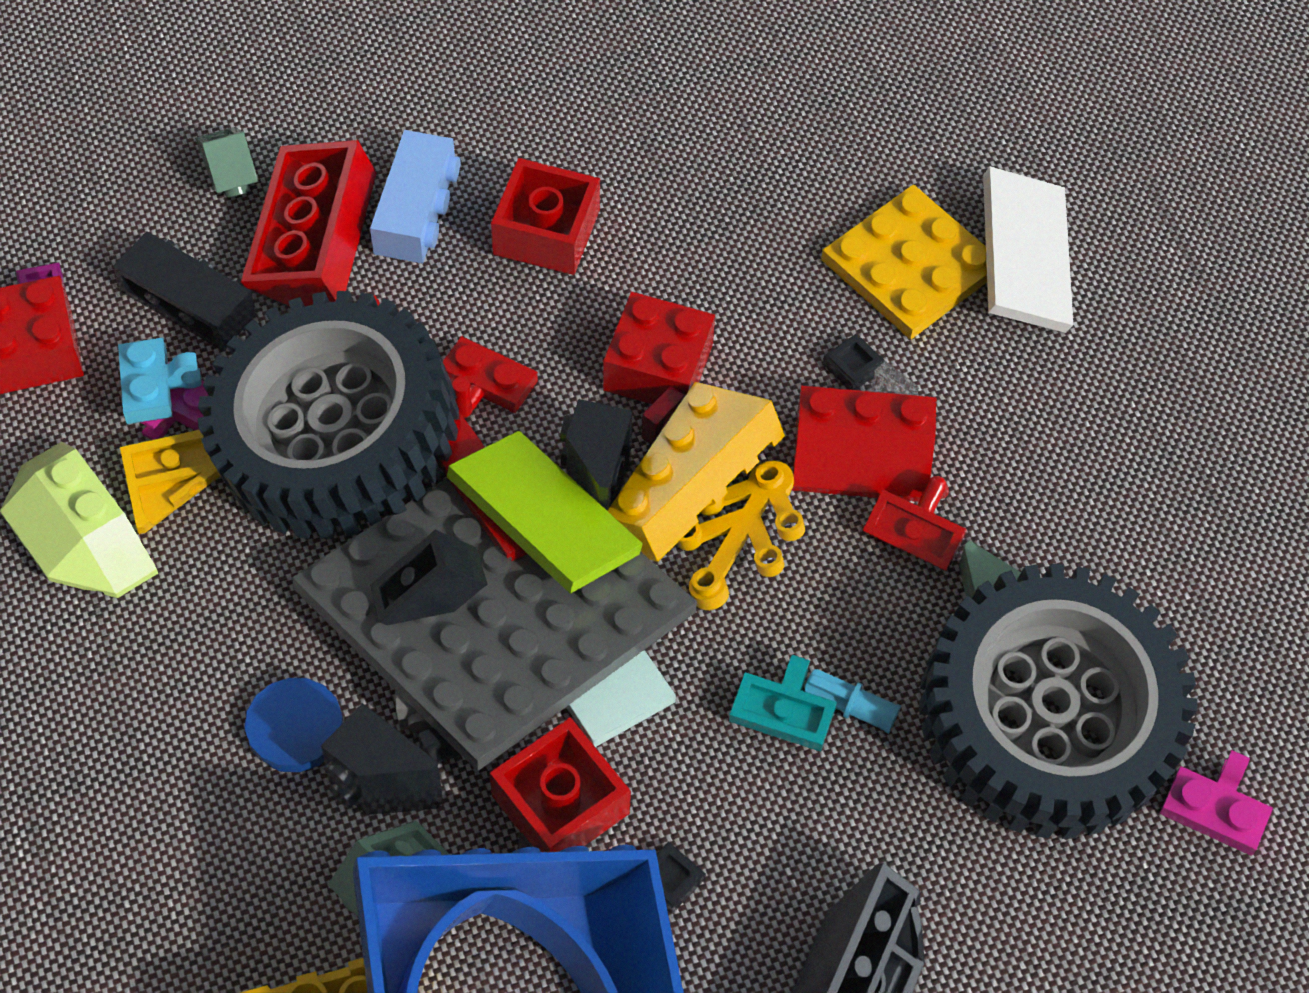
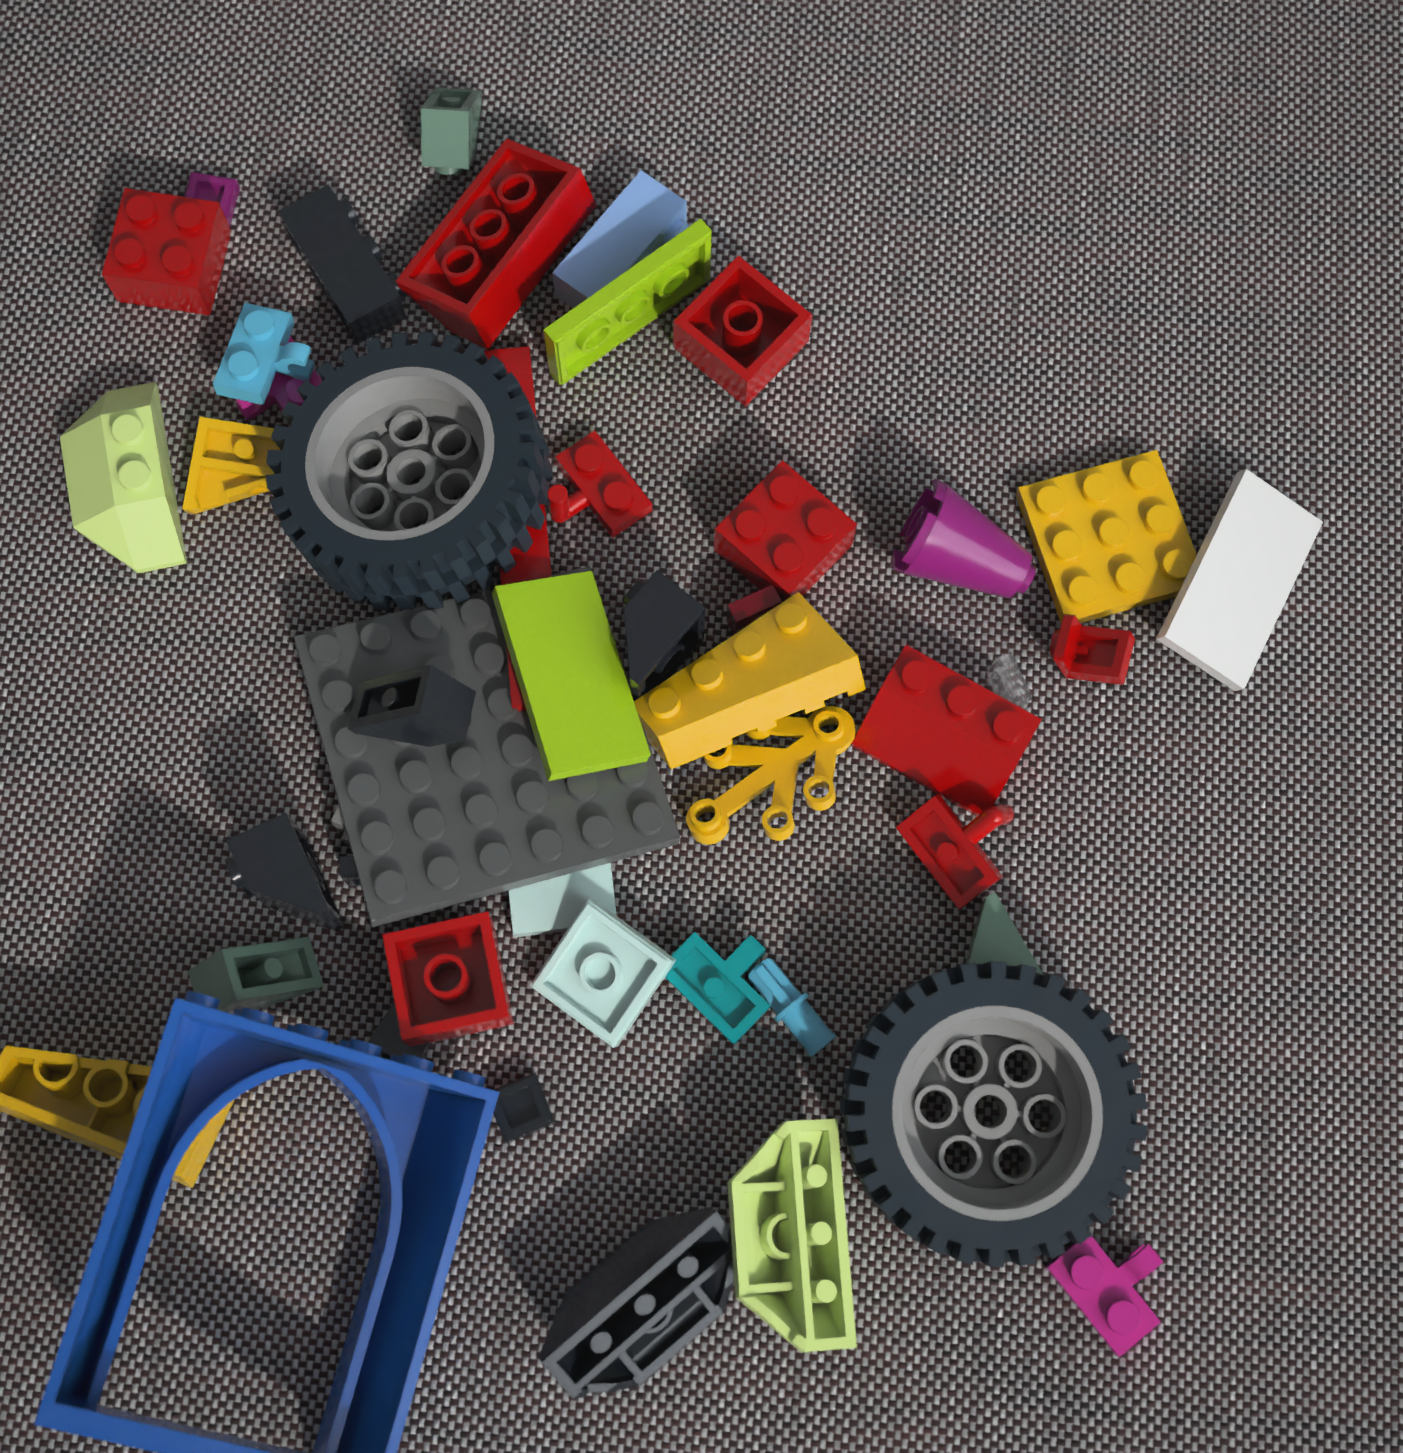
camera: 25 degrees right, 15 degrees up
blue tile [245,678,344,772] -> none
black tile [823,333,886,390] -> none
none -> light aqua tile [530,898,676,1048]
none -> lime tile [543,219,712,385]
none -> yellowish green wedge [727,1119,857,1352]
none -> magenta cone [890,478,1036,599]
none -> red bracket [1050,614,1135,685]

